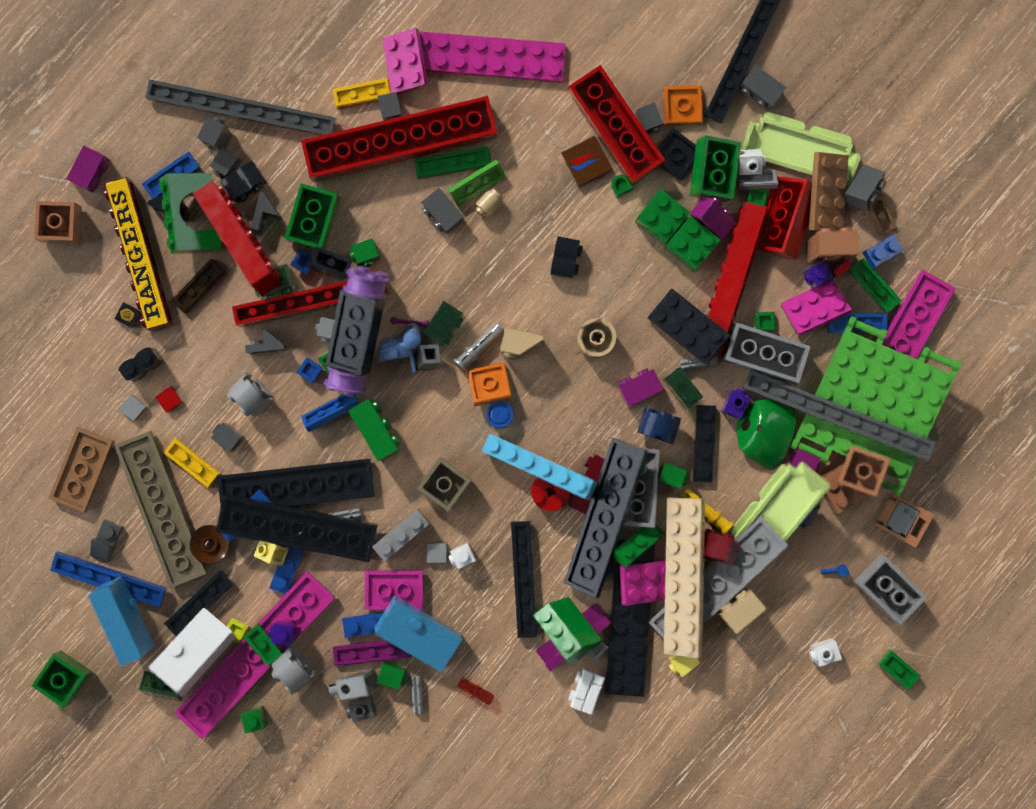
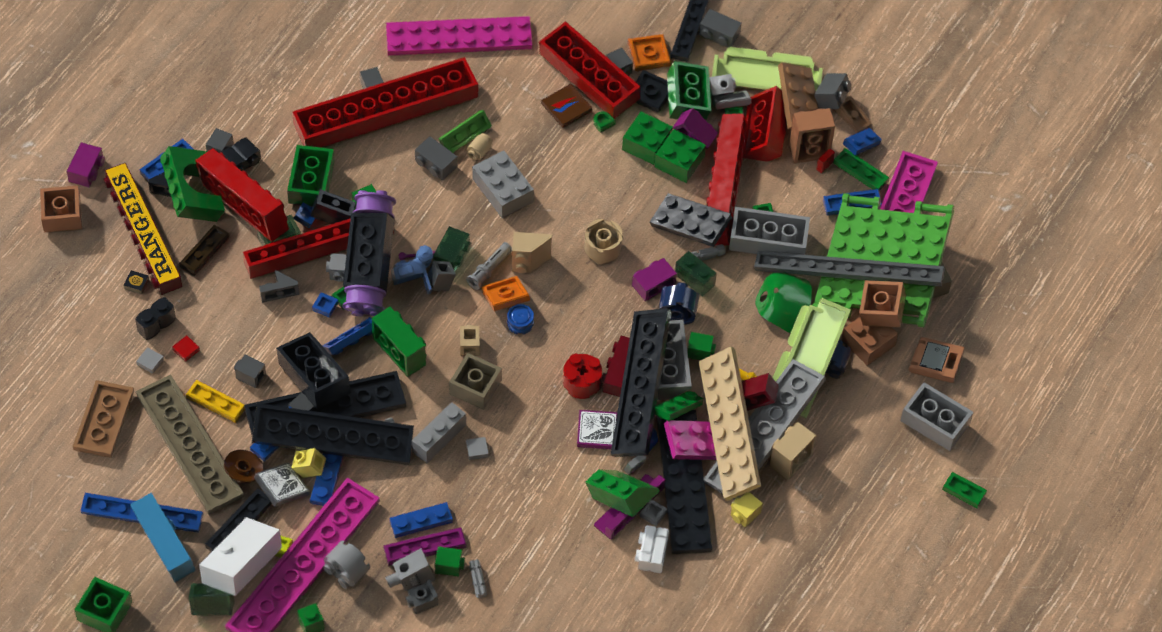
camera: 15 degrees left, 30 degrees down
dark grey slope [90,520,123,563] -> none
dark grey plate [145,79,336,135] -> none
dark grey brick [197,117,233,152] -> none
light grey brick [227,373,274,416] -> none
green plate [243,623,284,666] -> none
dark grey slope [251,192,281,233] -> none
dark purple brick [269,621,297,646] -> none
yellow tile [332,78,391,109] -> none
dark pink plate [365,570,423,610] -> none
dark azure brick [374,595,462,672] -> none
dark pink plate [382,28,428,94] -> none
green tile [414,146,491,179] -> none
white brick [449,542,476,569] -> none
clear red axle [456,676,494,705] -> none
medium azure arch [482,433,597,501] -> none
black plate [511,521,537,638] -> none
black brick [550,236,583,279] -> none
black plate [692,405,716,482] -> none
dark purple brick [721,388,750,419] -> none
dark pink plate [781,279,851,337] -> none
dark purple brick [803,260,834,289] -> none
white brick [809,638,842,667] -> none
blue hand [821,564,849,577] -> none
none -> tile [254,462,309,507]
none -> black brick [276,332,351,409]
none -> dark grey tile [288,392,315,411]
none -> tan brick [460,325,480,356]
none -> light grey brick [472,151,534,218]
none -> tile [577,410,617,449]
none -> light grey tile [624,455,646,475]

